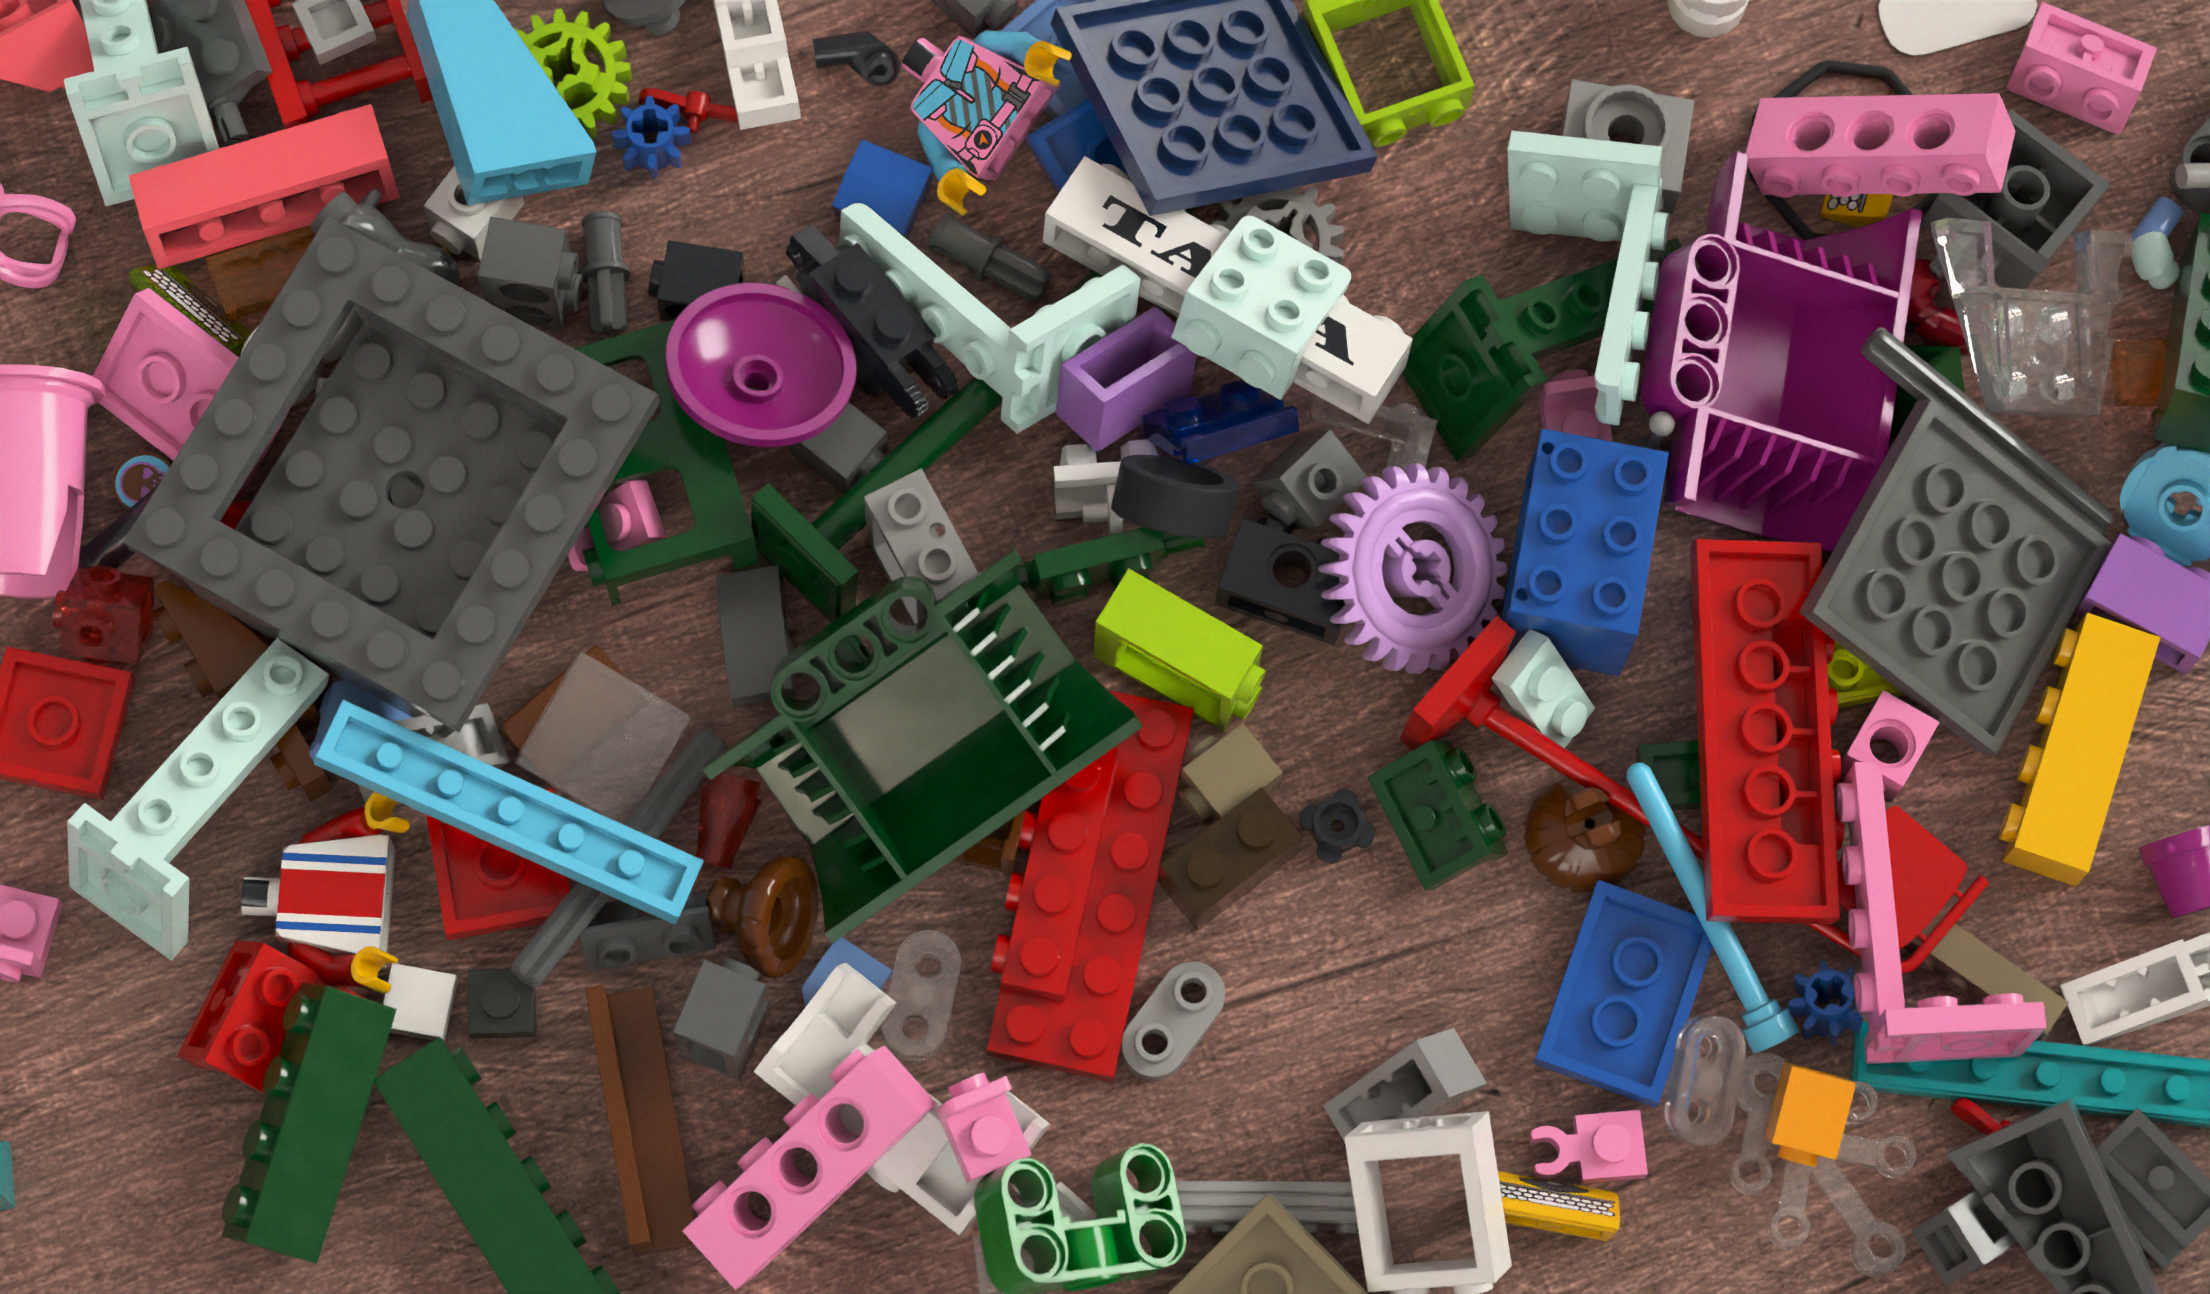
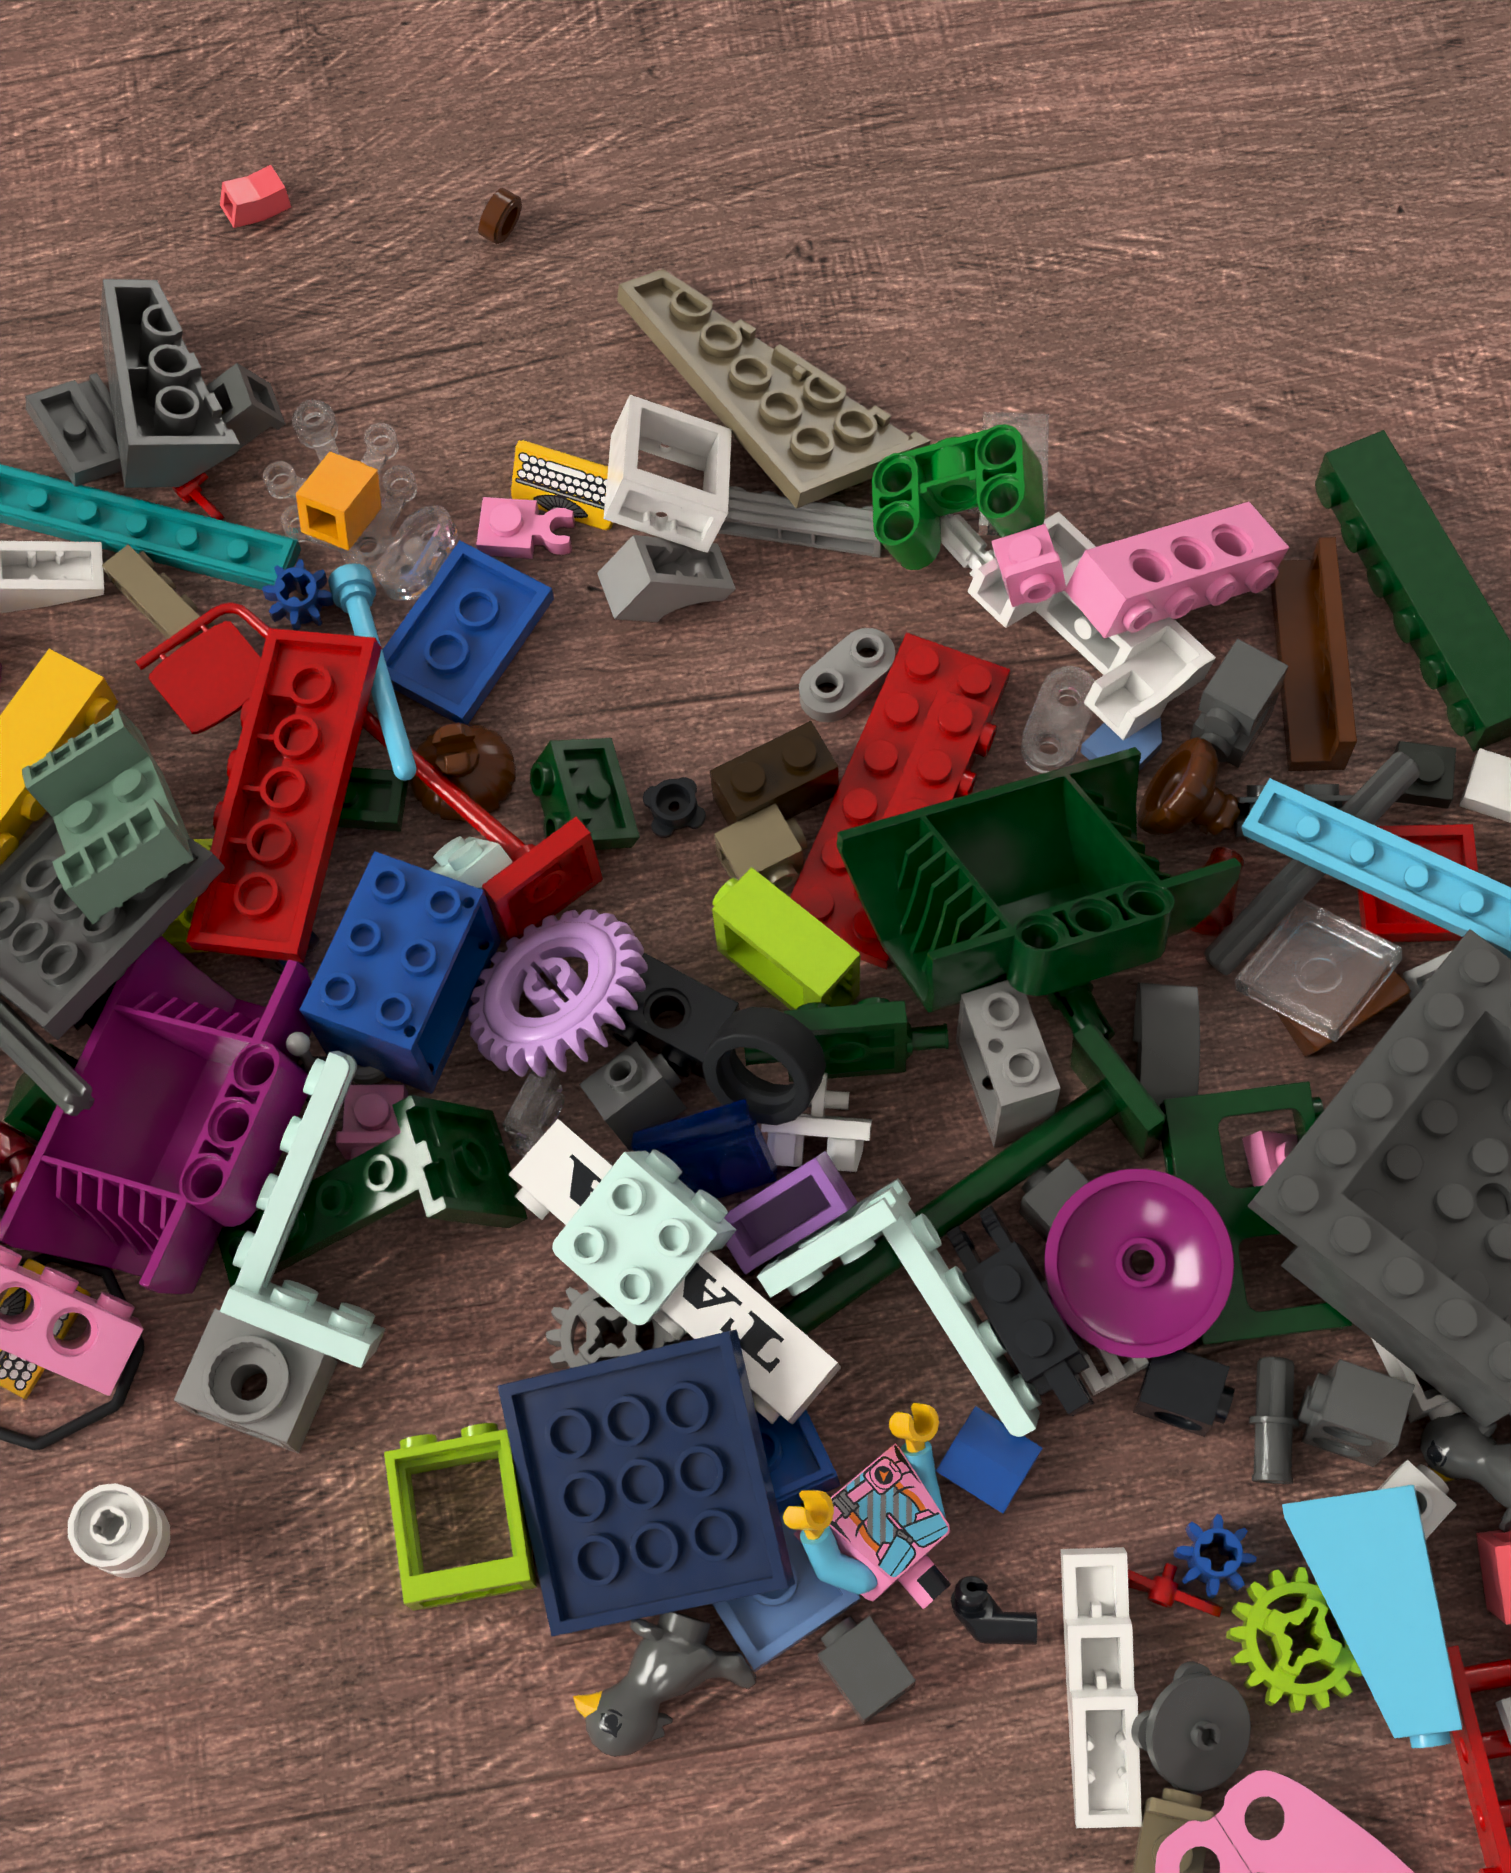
camera: 160 degrees left, 5 degrees down
dark grey axle [929,213,1052,301] -> none
bright pink bracket [1836,762,2046,1064] -> none
bright pink brick [1841,690,1939,802] -> none
none -> sand green plate [22,708,194,924]

